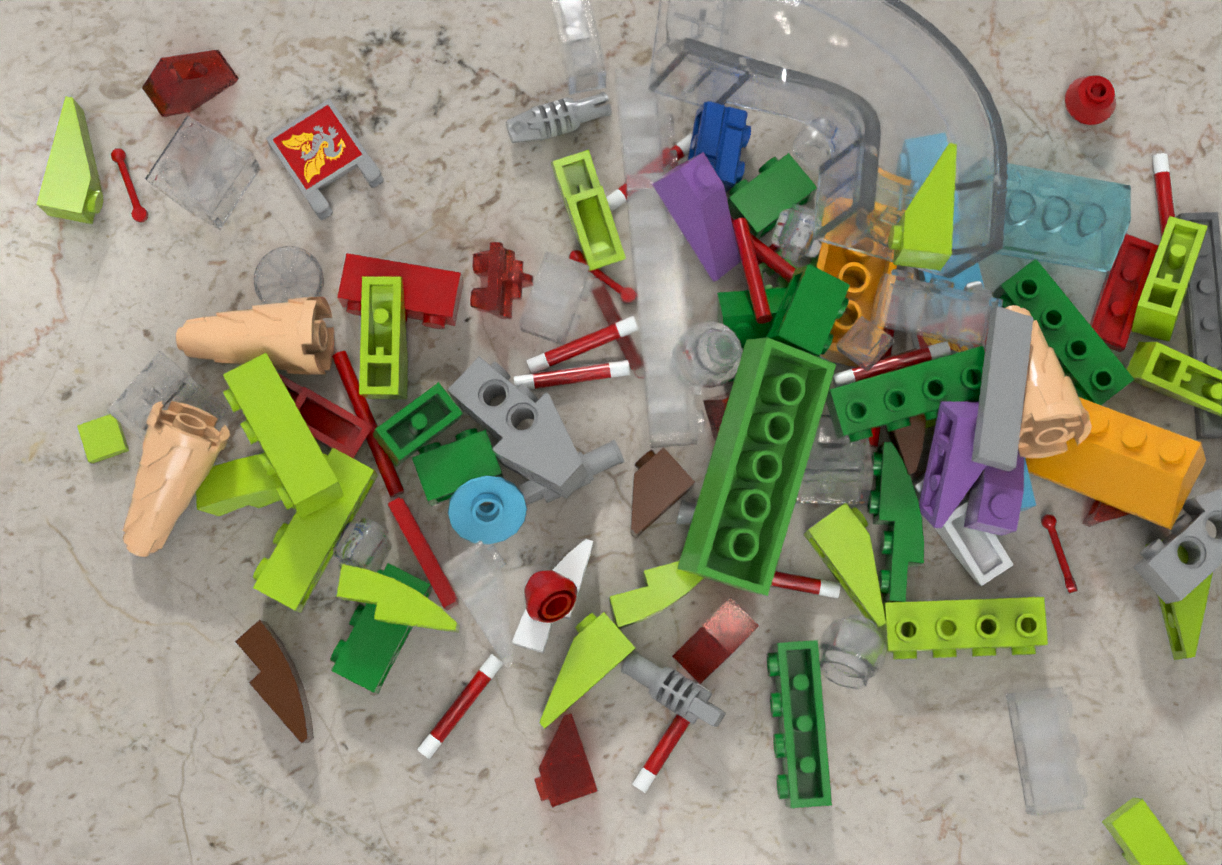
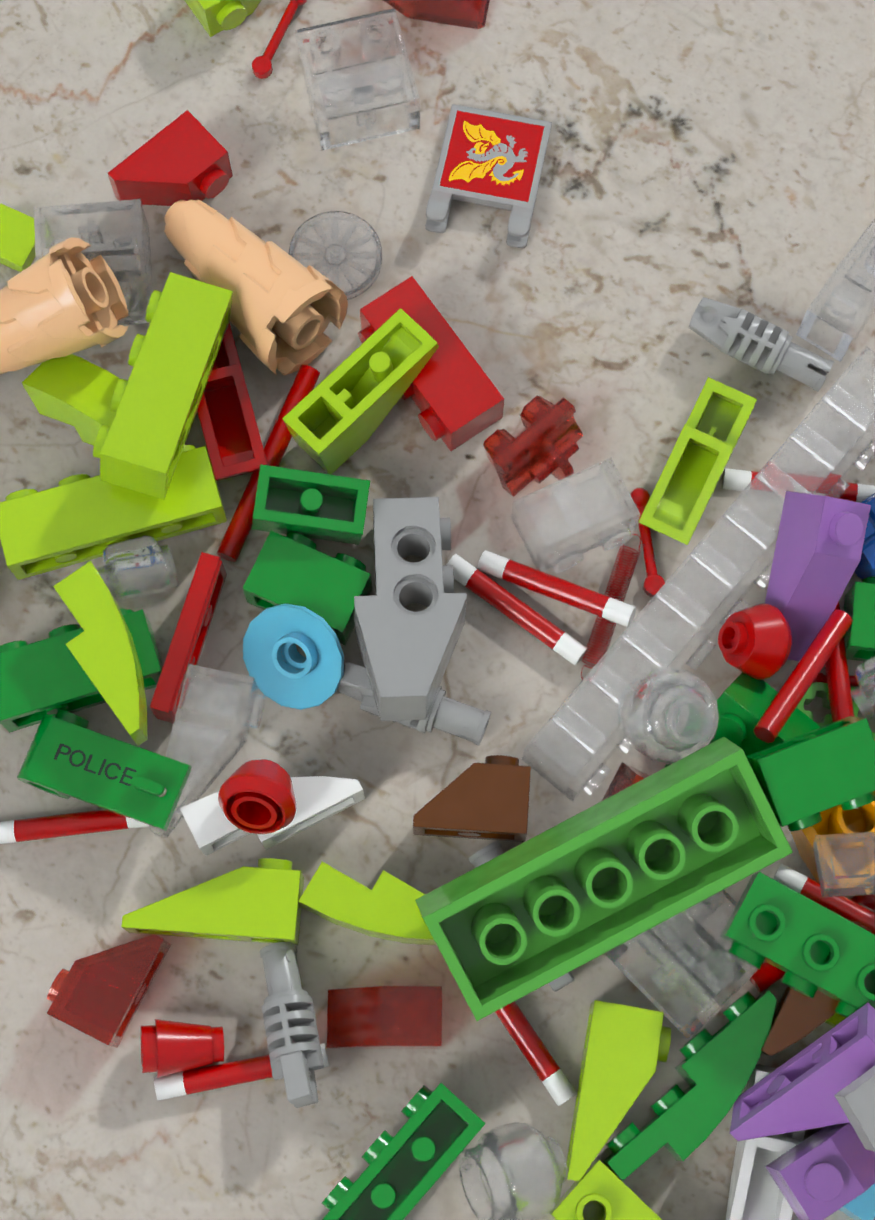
camera: 50 degrees right, 5 degrees down
none -> green door [17,710,192,831]
none -> red slope [107,110,233,206]
none -> red cone [140,1019,224,1078]
none -> red cone [718,603,792,680]

